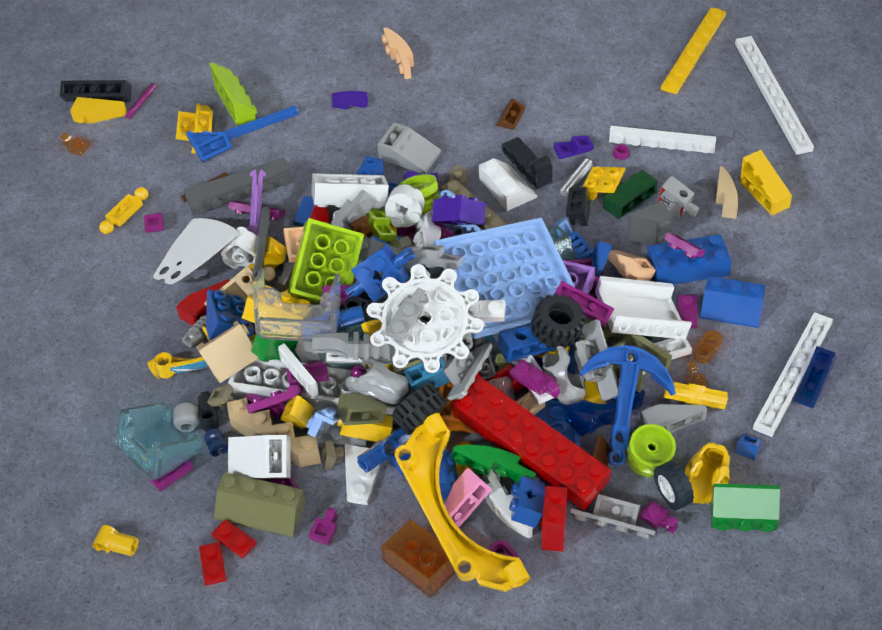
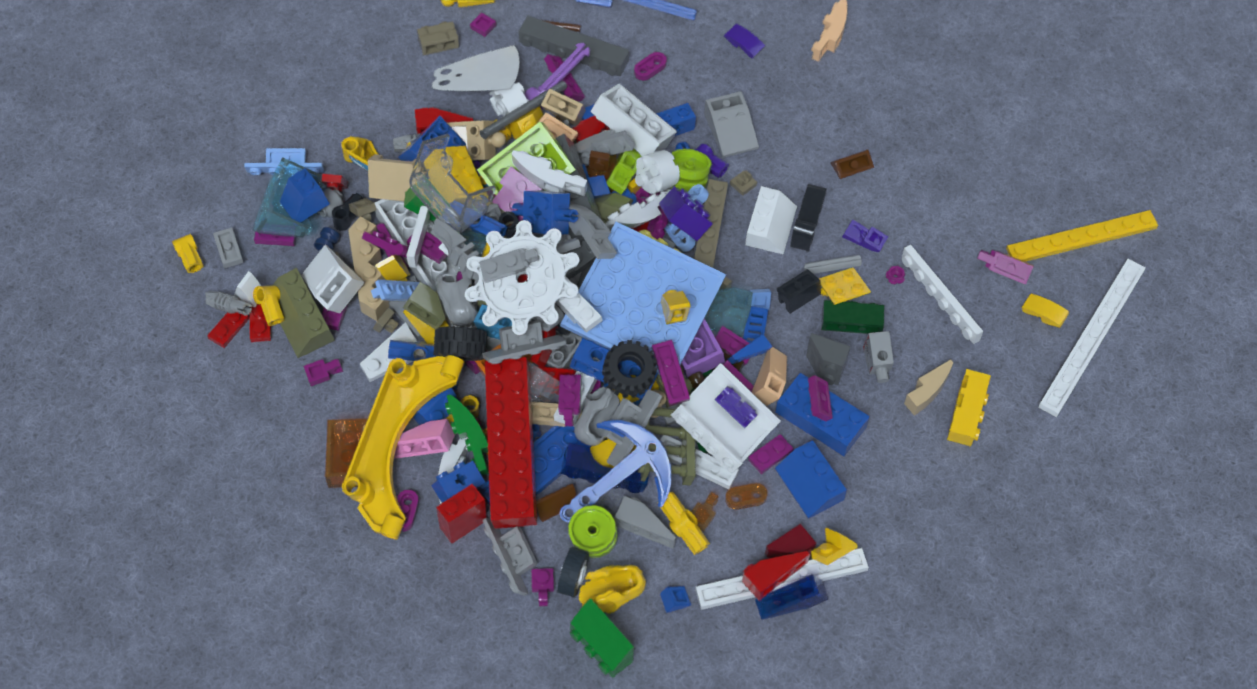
camera: 40 degrees right, 10 degrees up
none -> light grey hinge [205,291,252,315]
none -> light grey plate [213,228,243,269]
none -> white slope [234,271,261,307]
none -> light blue bracket [244,148,324,175]
none -> yellow piece [253,285,285,326]
none -> blue slope [280,168,330,225]
none -> red plate [322,174,348,192]
none -> dark tan brick [417,21,459,56]
none -> plate [499,166,544,200]
none -> white slope [512,150,587,196]
none -> tan slope [541,89,586,126]
none -> magenta plate [634,52,667,81]
none -> yellow slope [661,290,691,325]
none -> dark purple hinge [715,386,758,428]
none -> red slope [742,551,810,601]
none -> dark red slope [765,523,816,558]
none -> yellow slope [811,528,858,565]
none -> magenta hinge [977,250,1034,285]
none -> yellow slope [1022,294,1069,328]

